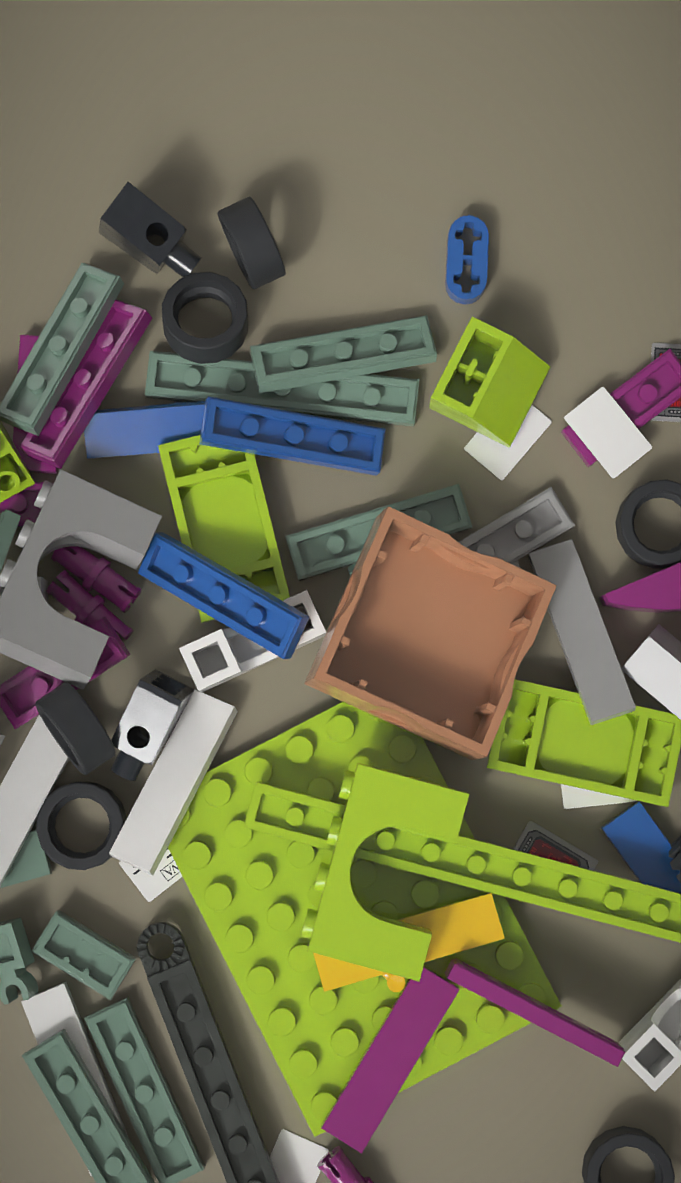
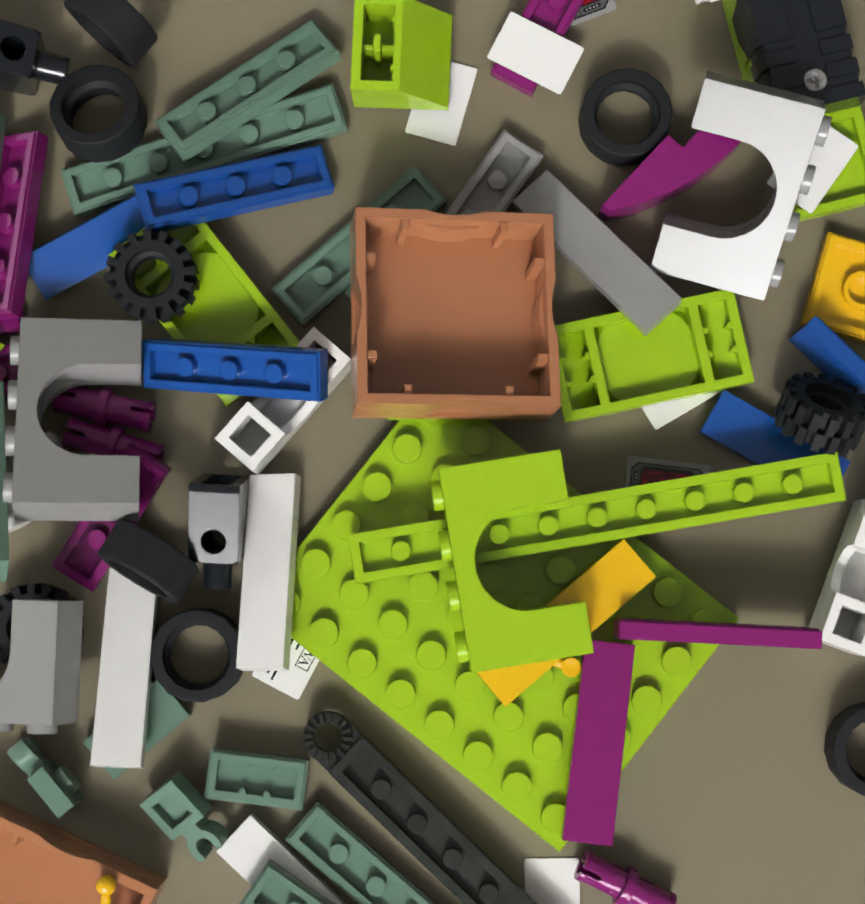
camera: 25 degrees left, 0 degrees up
none -> black tyre [105,229,200,324]

